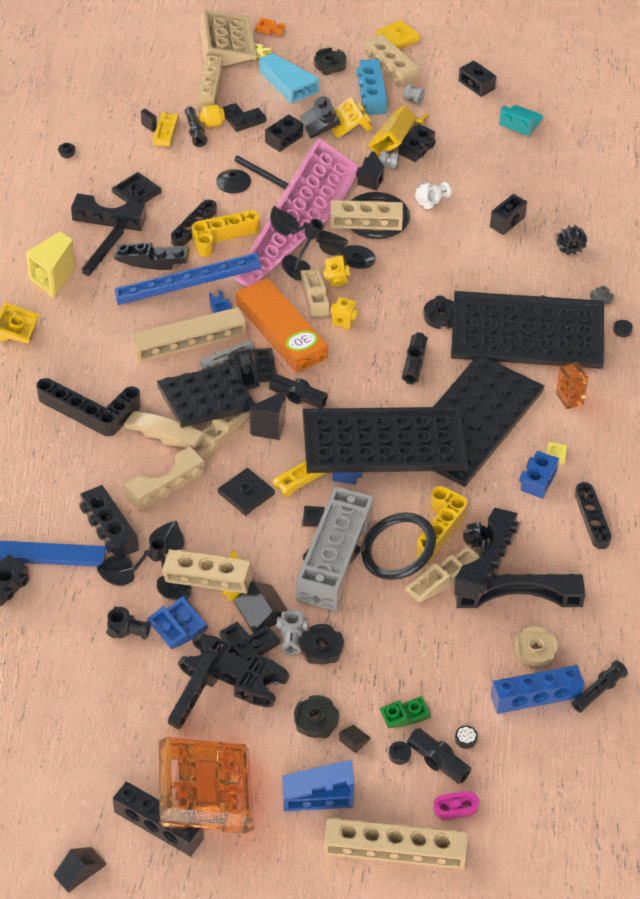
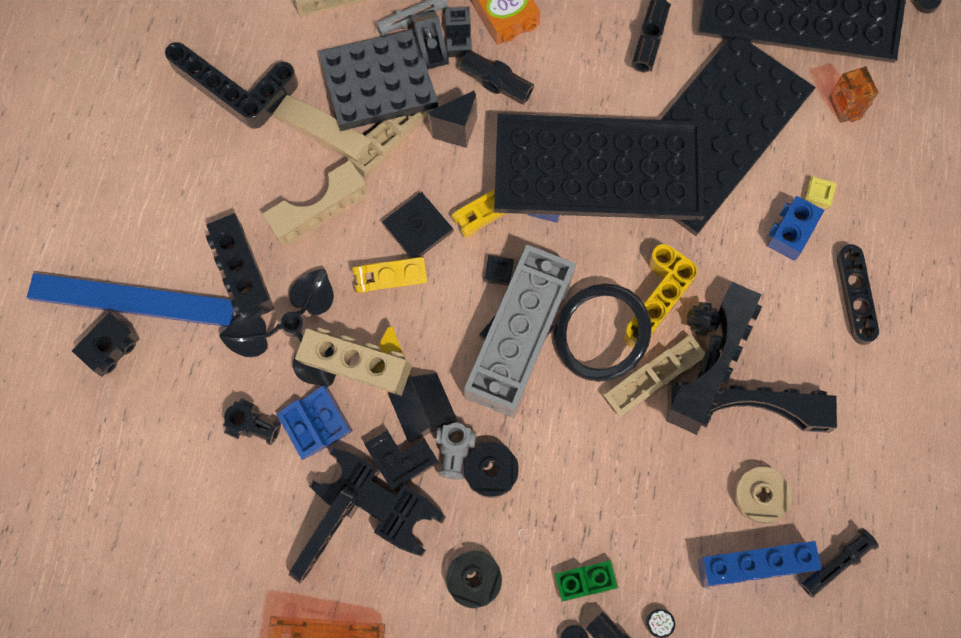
camera: 10 degrees right, 25 degrees up
black slope [339,725,371,753] -> none
none -> yellow plate [352,256,428,293]

